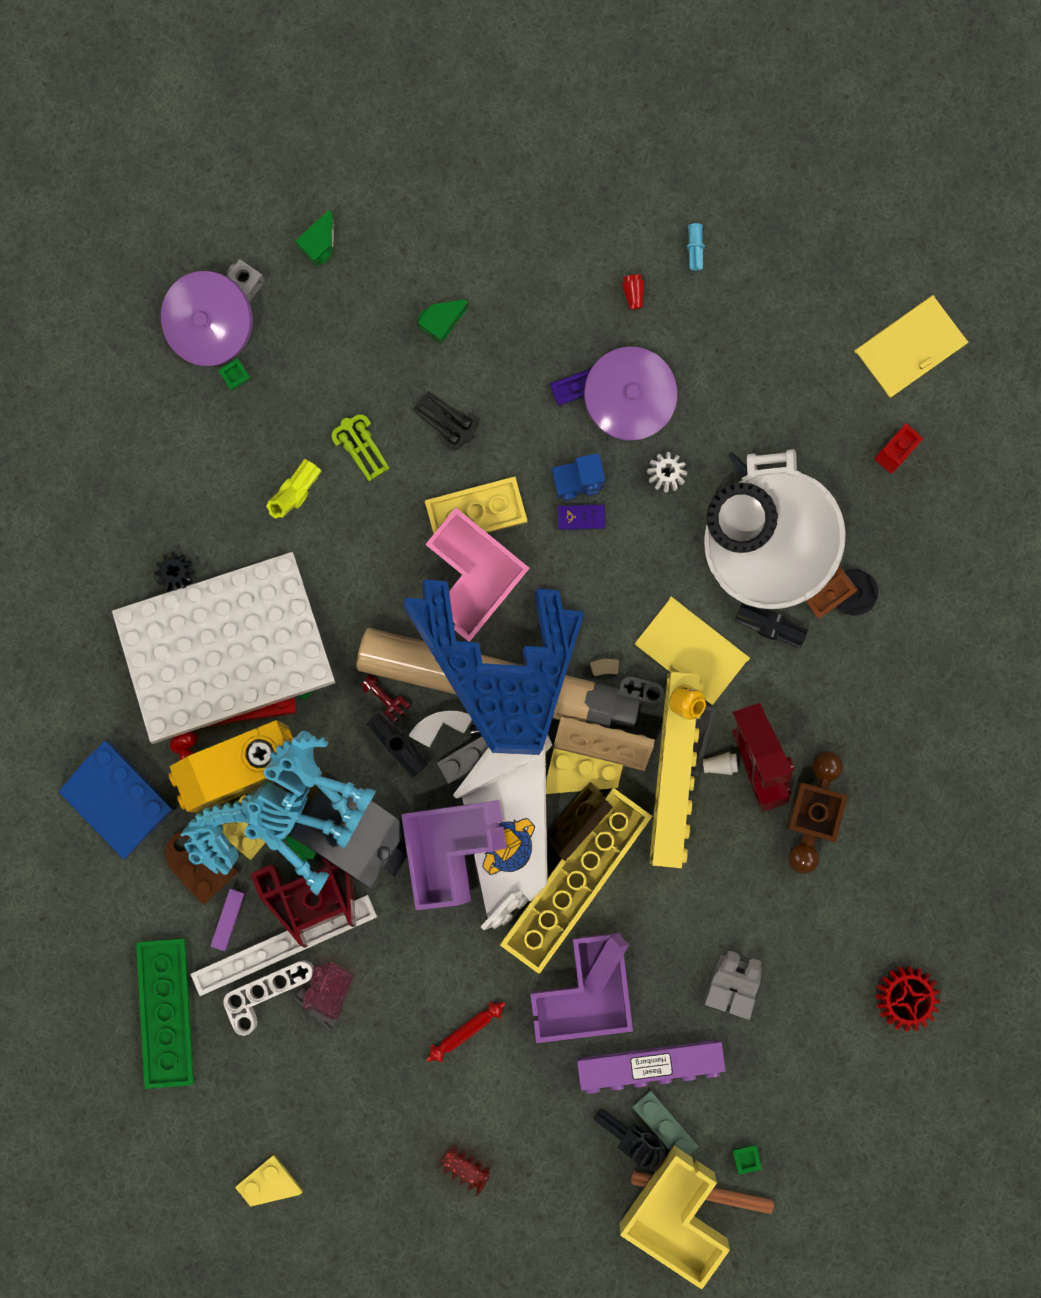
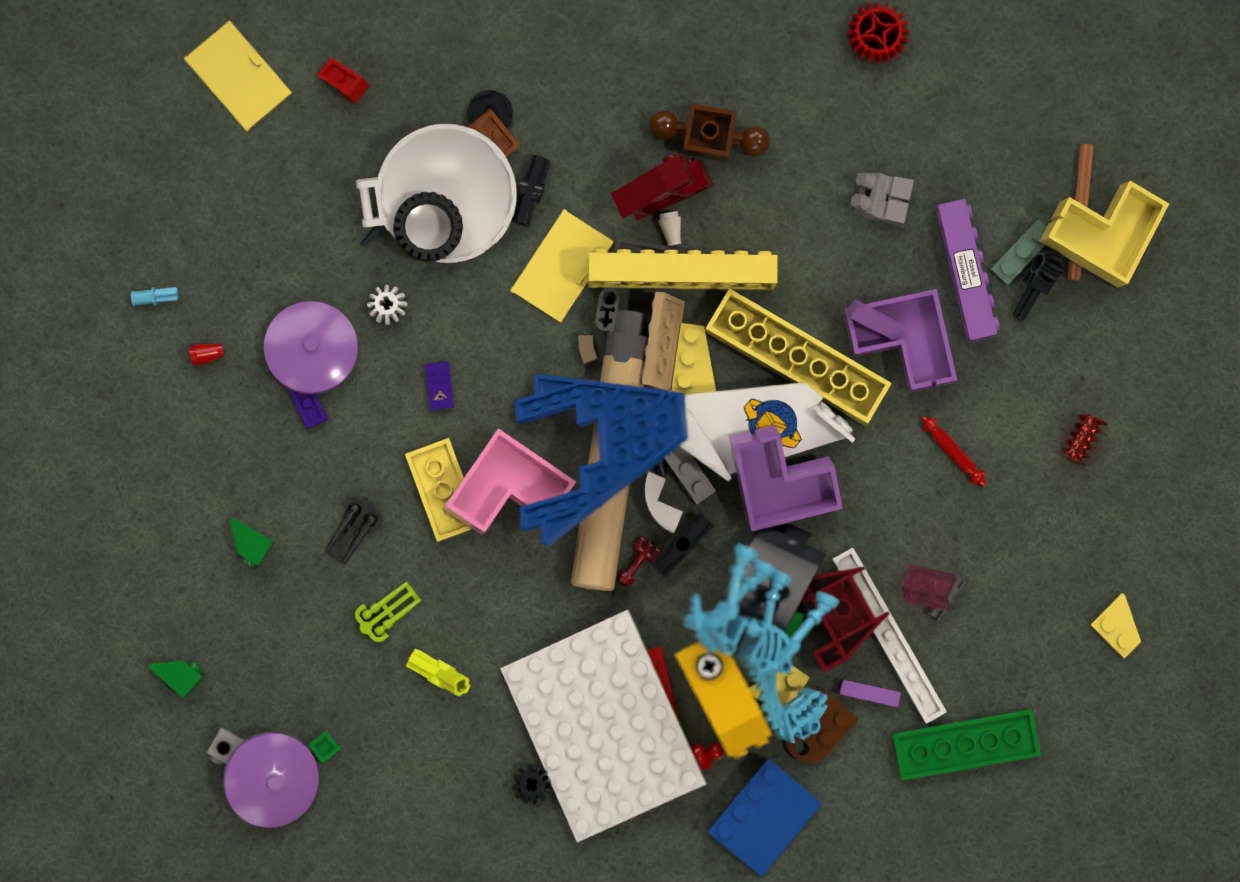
camera: 90 degrees left, 0 degrees up
white beam [223,960,315,1036] -> none
dark brown tile [547,782,613,861] -> none
blue brick [552,453,605,501] -> none
yellow head [669,685,706,720] -> none
green plate [732,1144,762,1175] -> none

